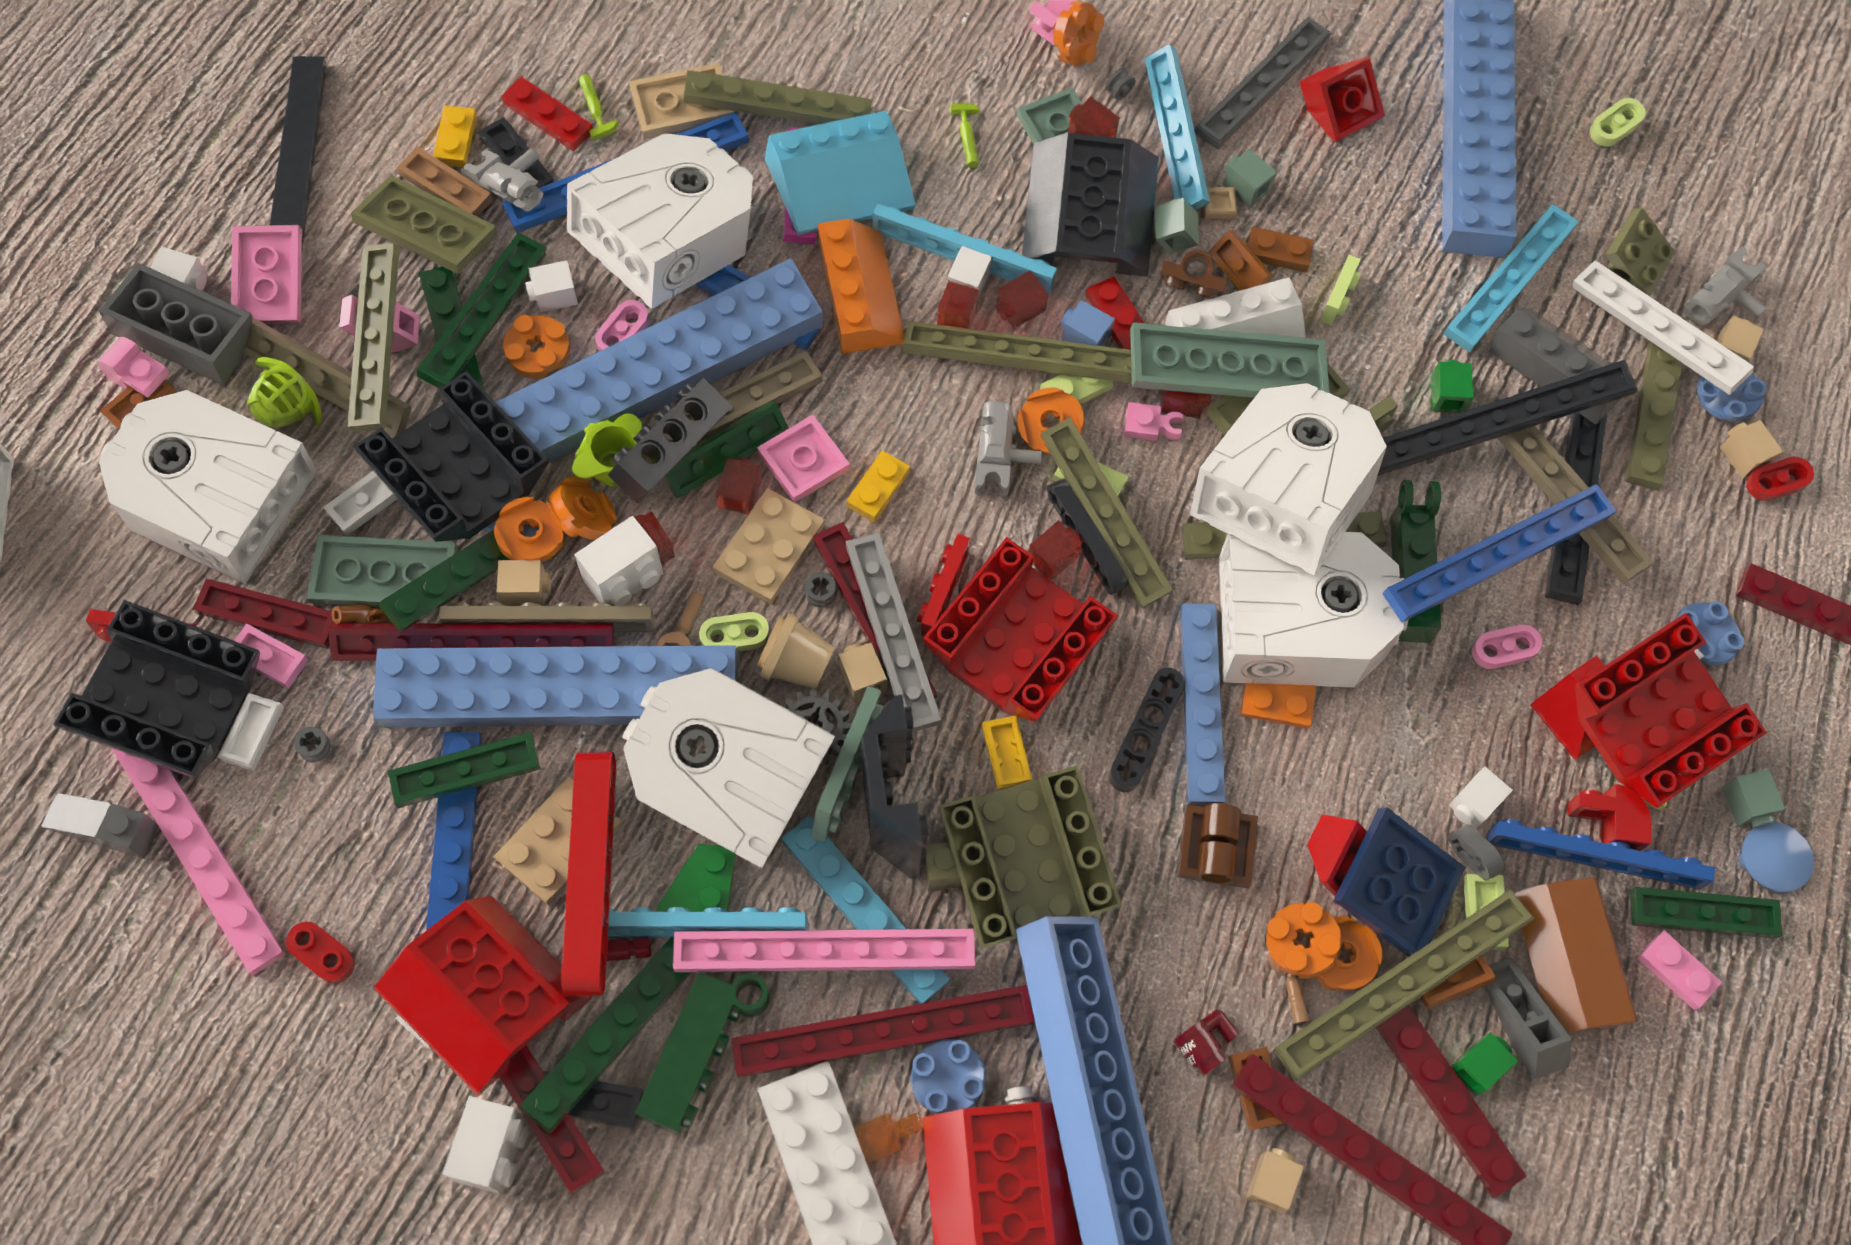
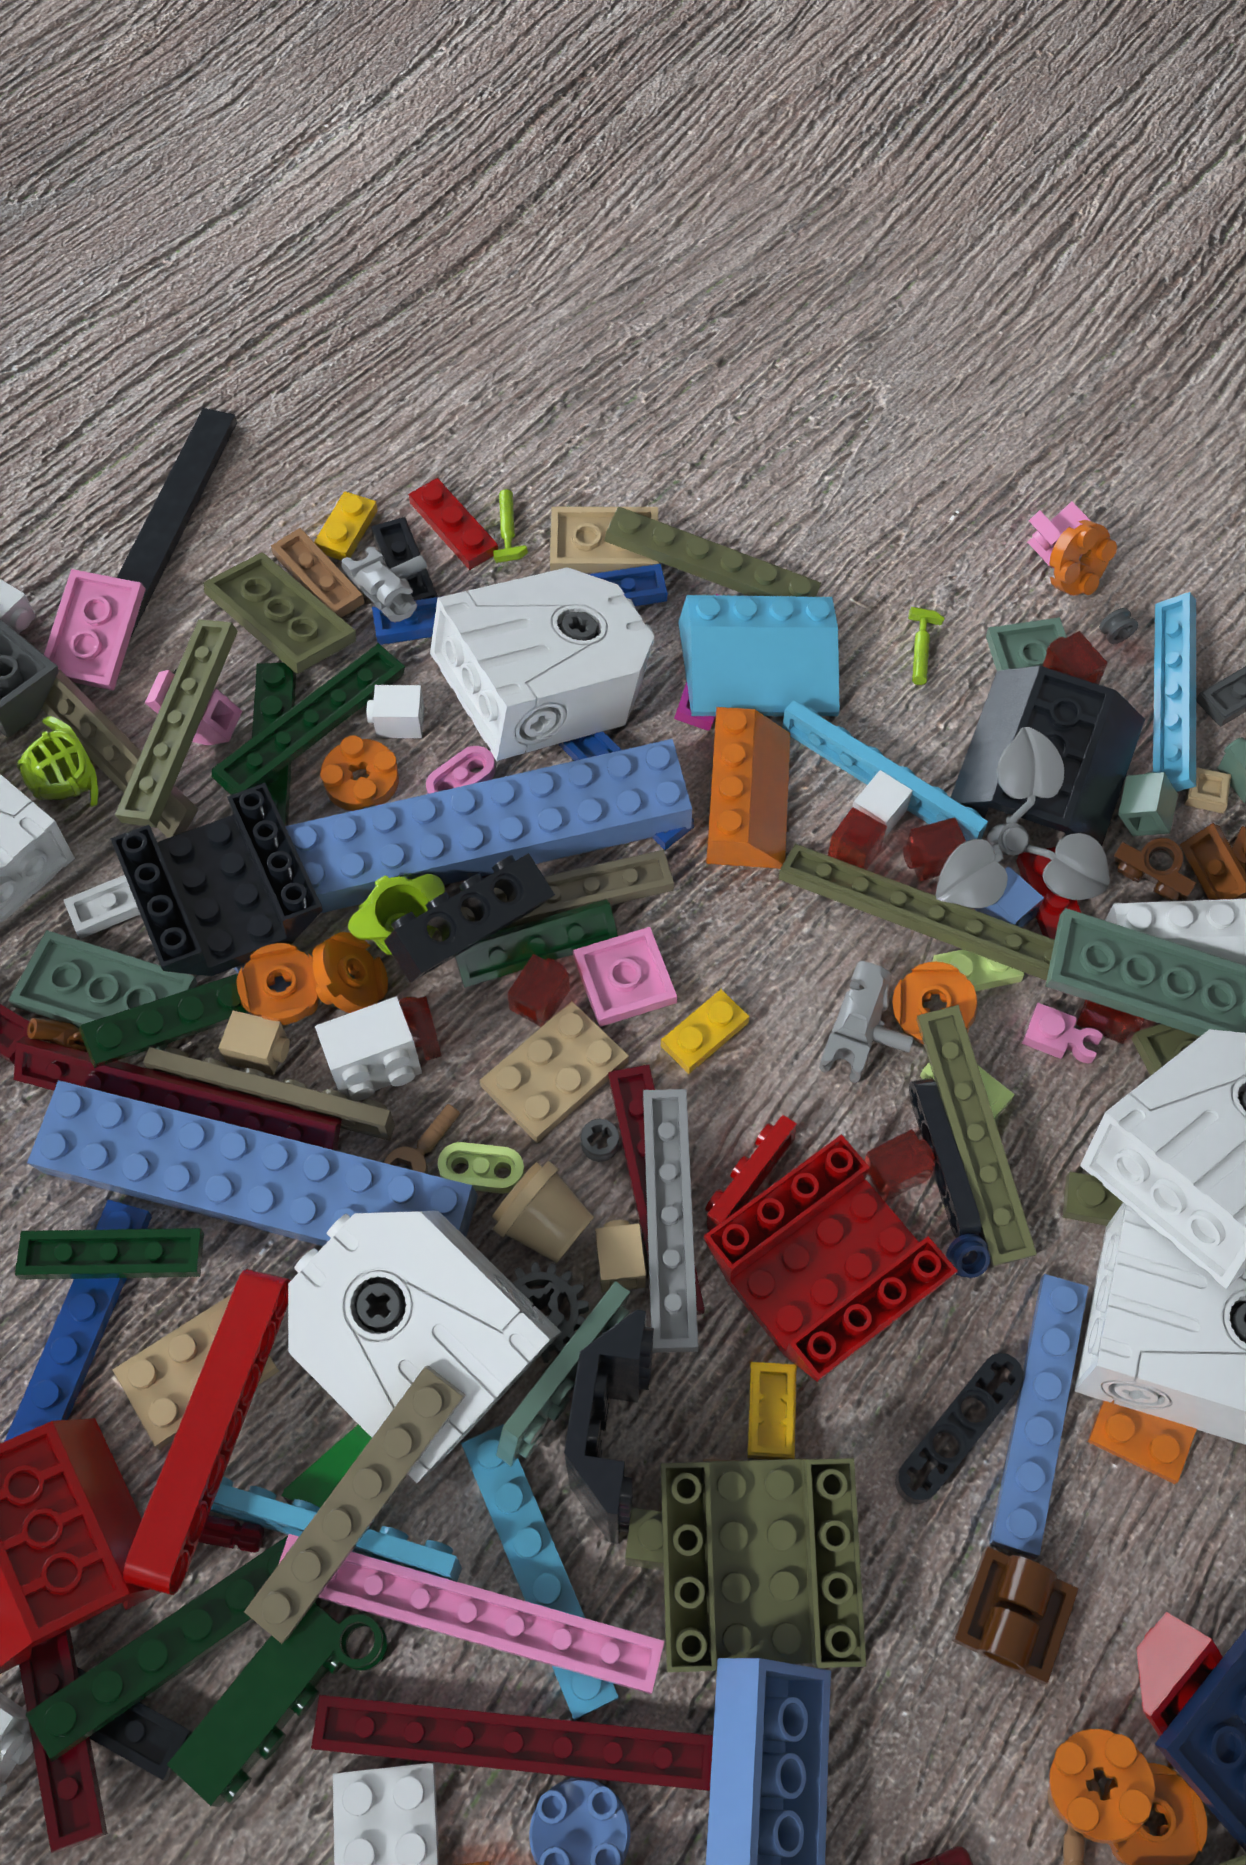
camera: 20 degrees right, 5 degrees down
none -> dark tan plate [244,1366,466,1644]
none -> light grey plant [936,727,1110,908]
none -> dark blue plate [946,1234,990,1278]

